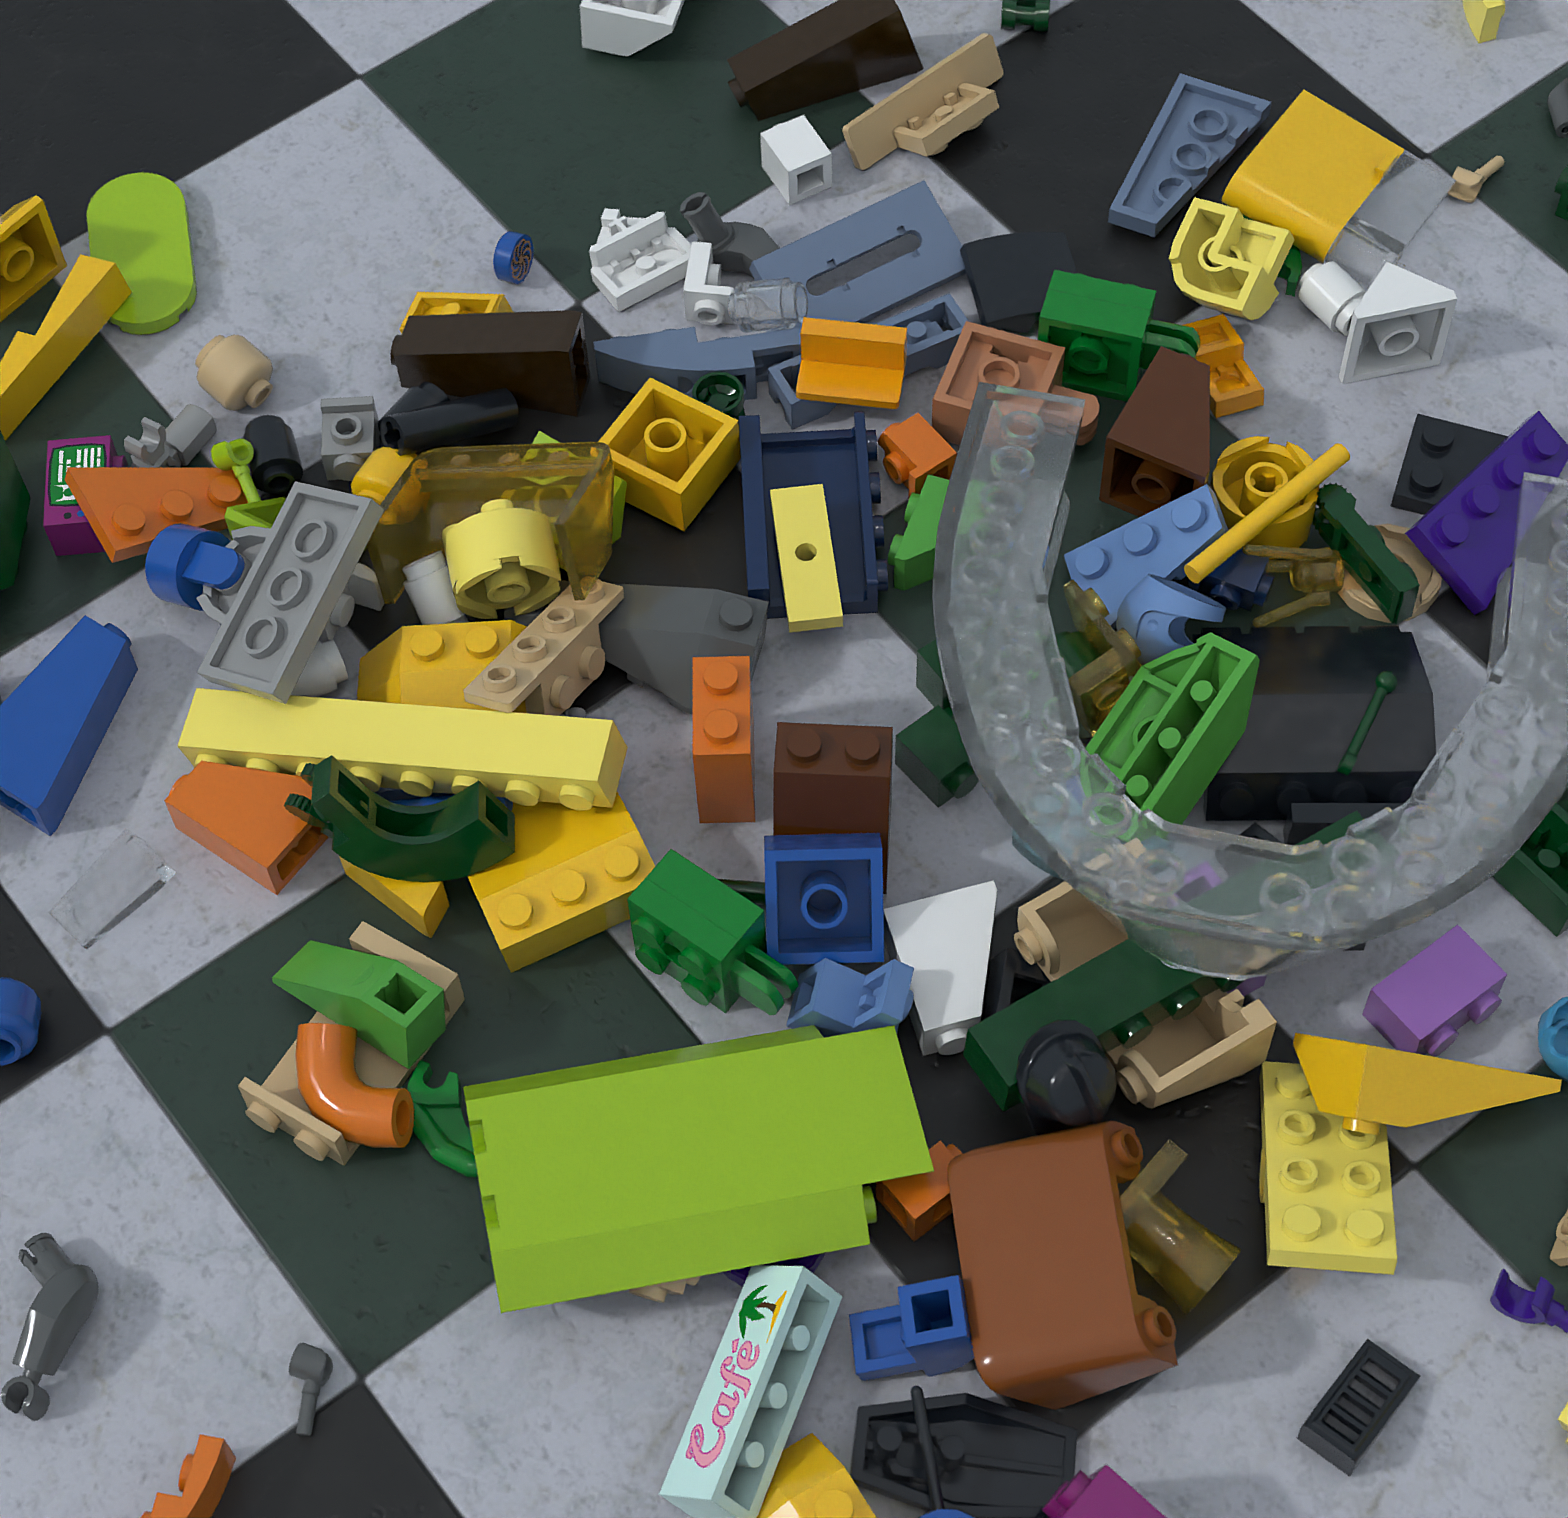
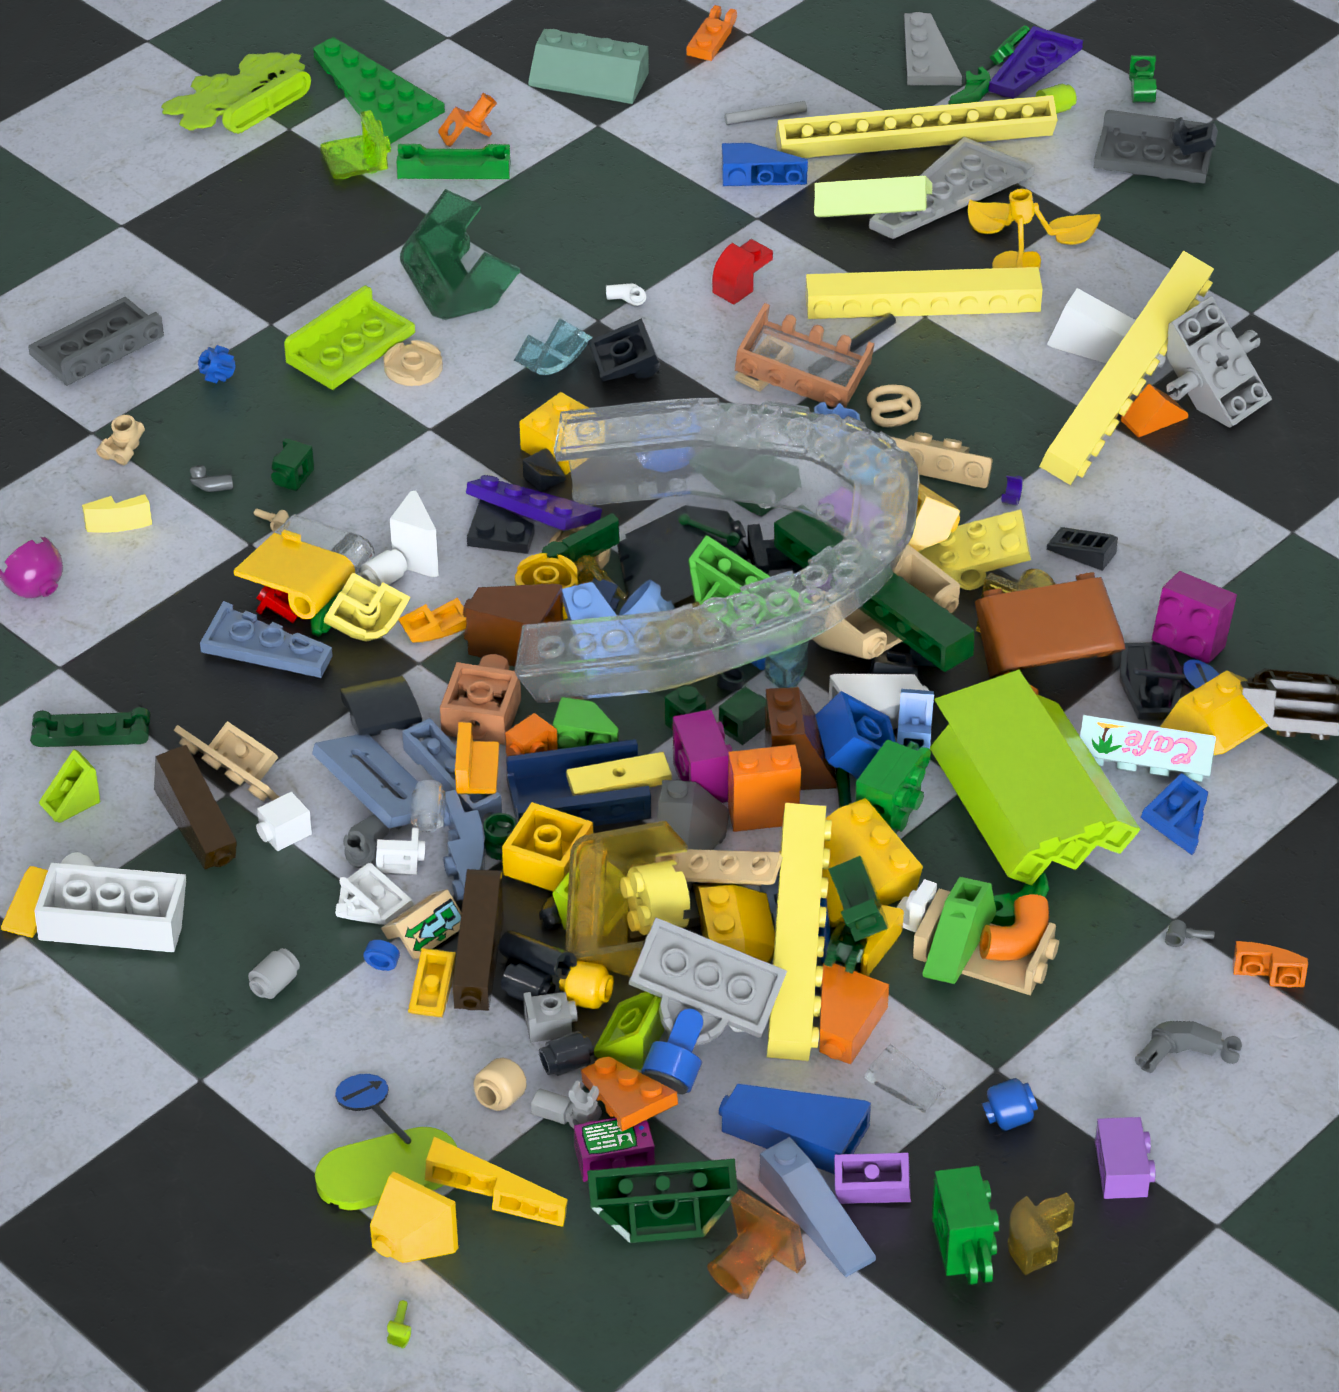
camera: 100 degrees left, 15 degrees down
lime hand [211,438,261,503] -> none
blue brick [849,1275,974,1381] -> none
black piece [1015,1020,1117,1136] -> none
green brick [1038,270,1201,402] -> none
yellow bar [1184,443,1350,583] -> none
none -> light grey brick [248,948,300,999]
none -> blue piece [335,1074,411,1144]
none -> panel [381,889,461,959]
none -> magenta brick [673,709,733,803]
none -> white bracket [897,879,937,932]
none -> blue wing [1140,773,1208,855]

